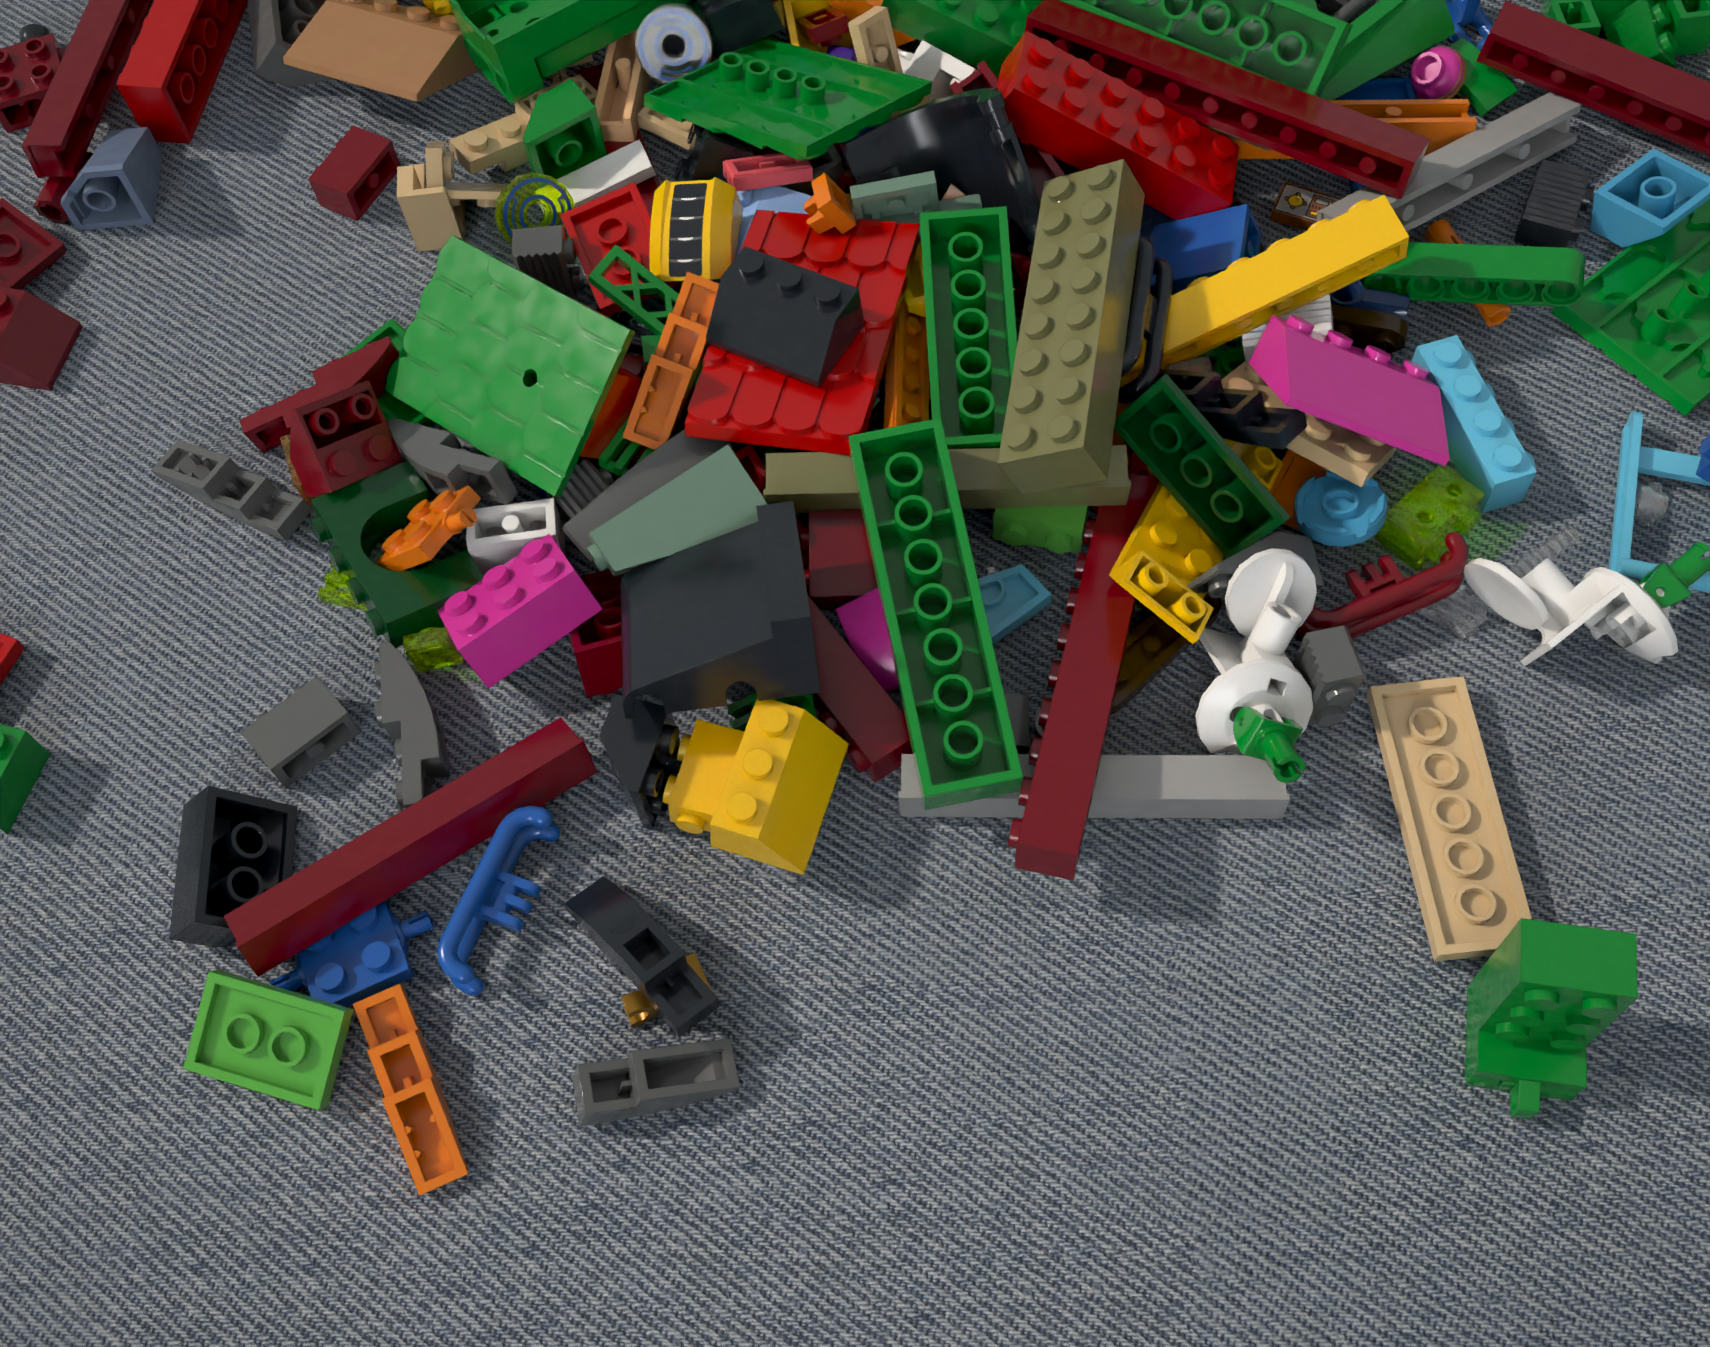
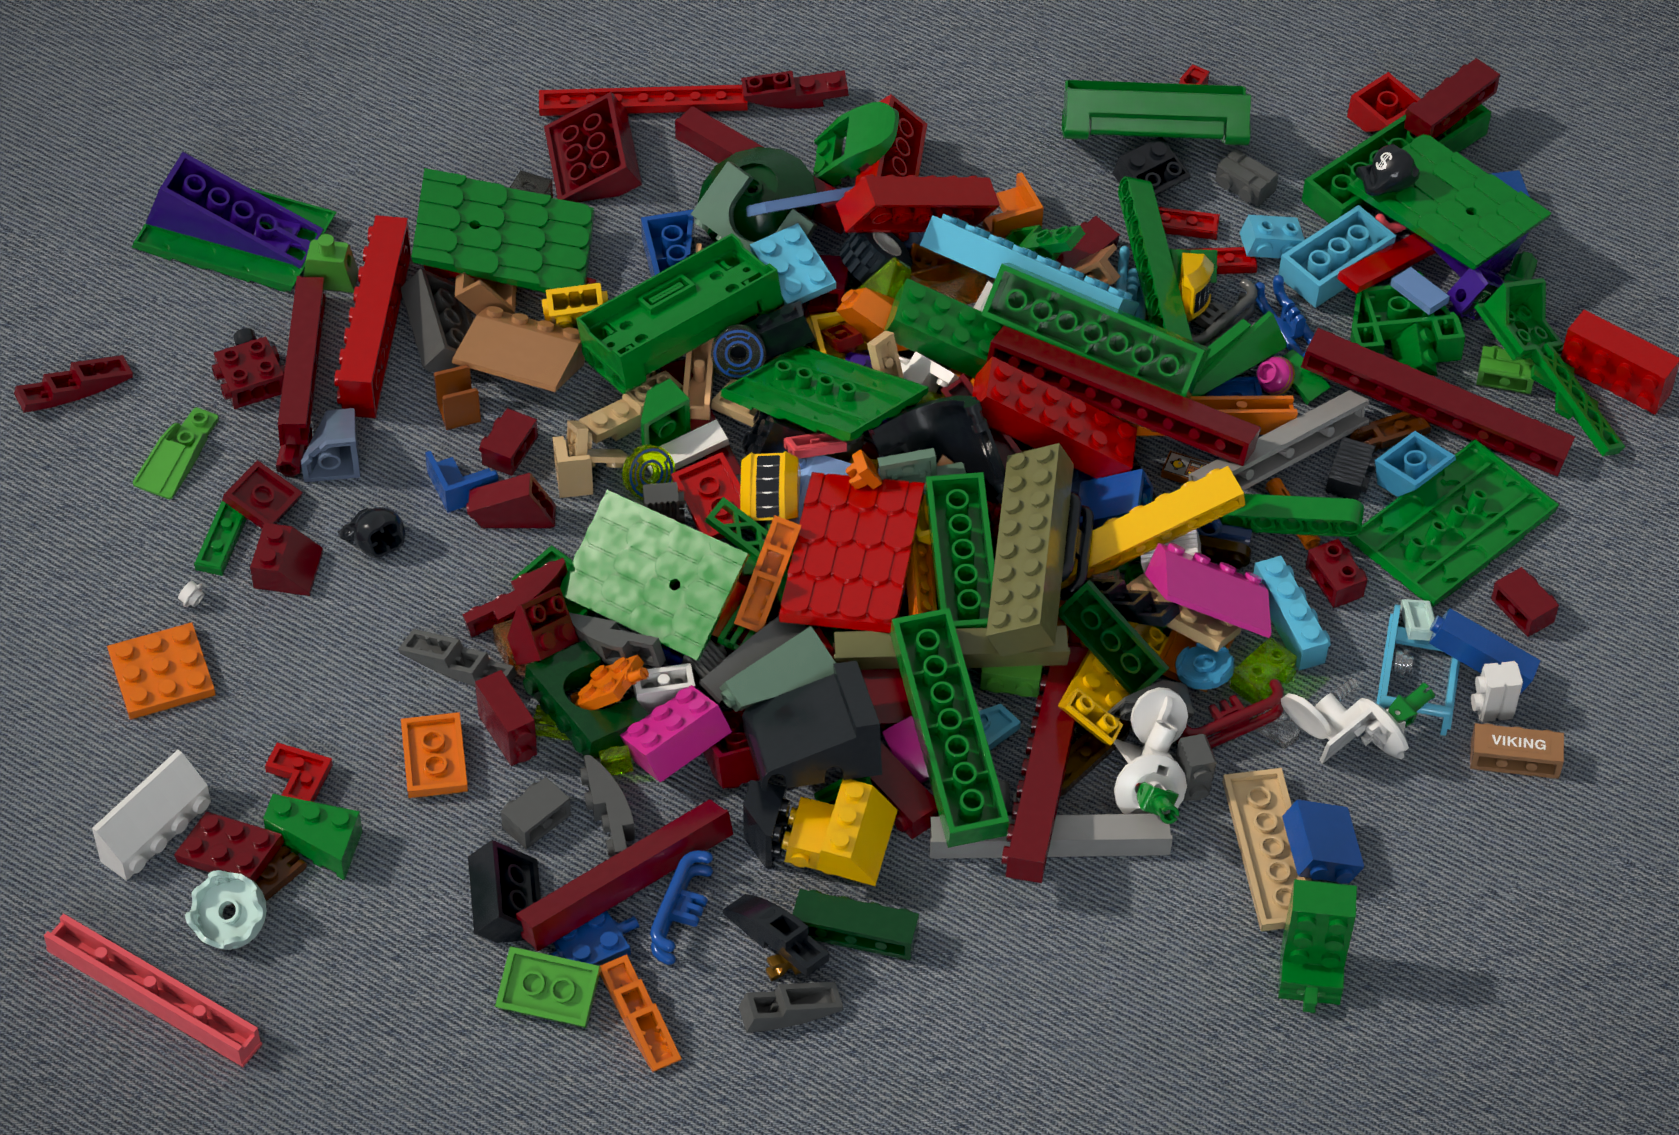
camera: 10 degrees left, 10 degrees down
black slope [706,246,865,388] -> none
none -> black piece [338,507,406,558]
none -> orange plate [401,712,468,798]
none -> blue panel [425,451,499,513]
none -> dark orange piece [434,365,481,430]
none -> dark red slope [466,473,556,528]
none -> dark red brick [475,670,537,766]
none -> dark green brick [792,889,919,960]
none -> blue brick [1282,799,1364,884]
none -> dark red brick [1305,539,1368,608]
none -> reddish brown hinge [1350,411,1431,453]
none -> light aqua tile [1400,599,1435,641]

